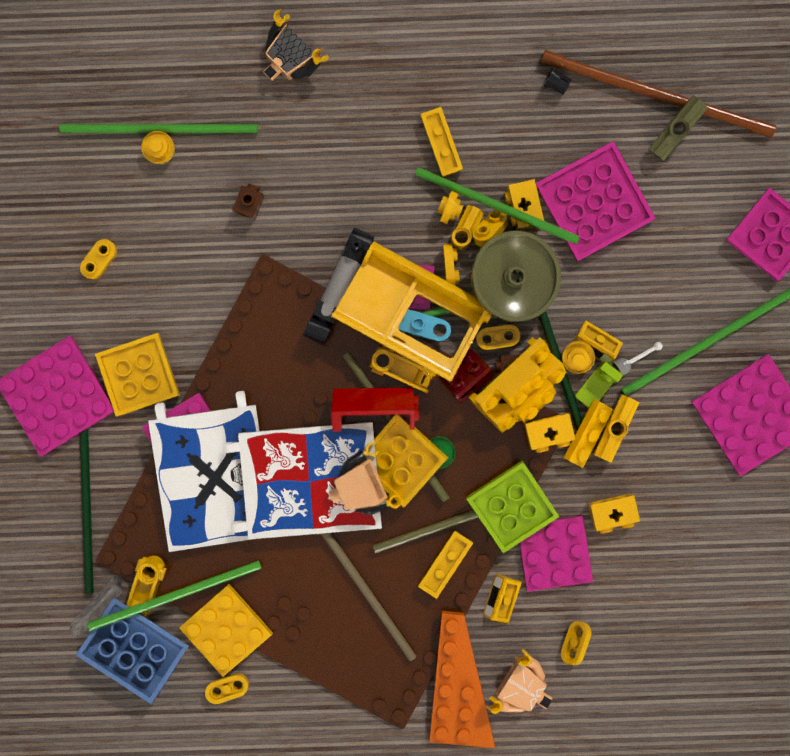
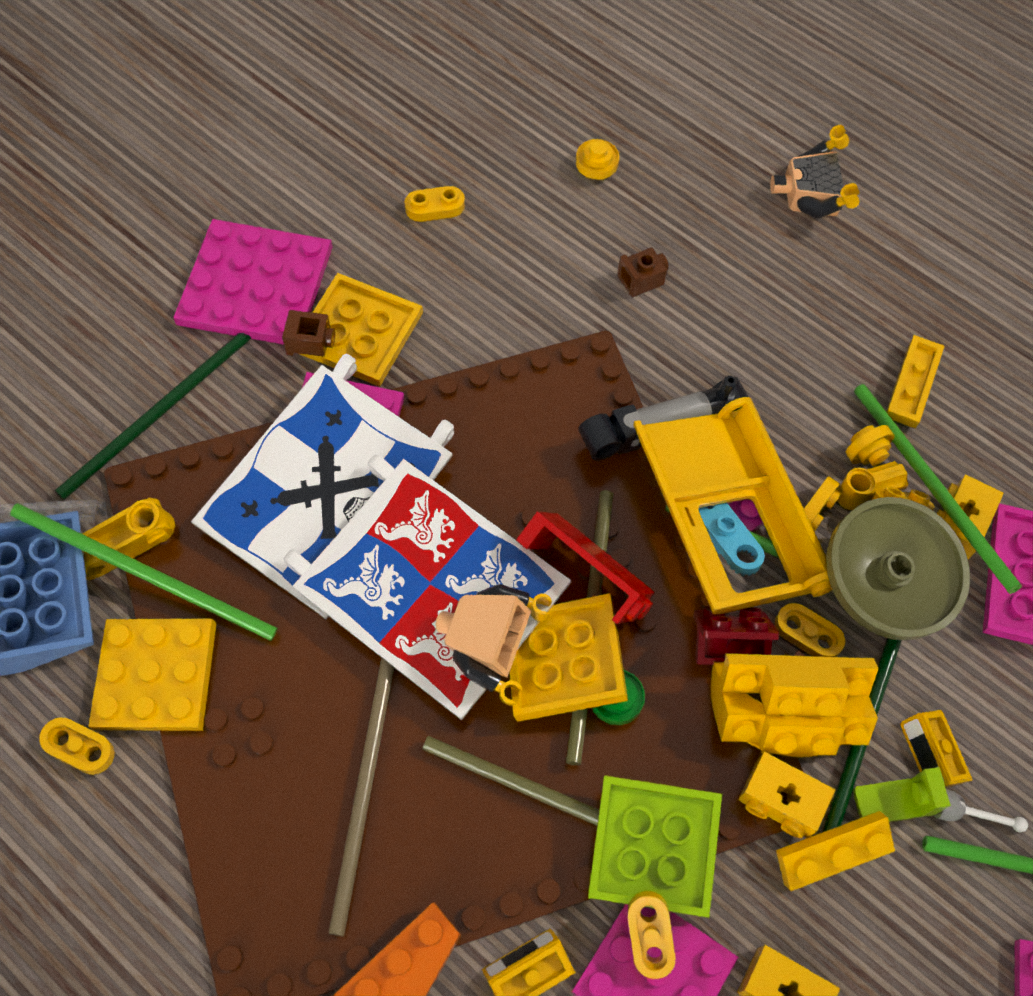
camera: 40 degrees right, 25 degrees down
bright green piece [60,124,258,133] -> none
yellow piece [369,345,436,393] -> none
yellow plate [418,530,473,599] -> none
yellow plate [562,340,595,374] -> none
yellow piece [593,394,639,463] -> none
none -> reddish brown brick [282,310,335,357]
none -> yellow plate [628,891,675,979]

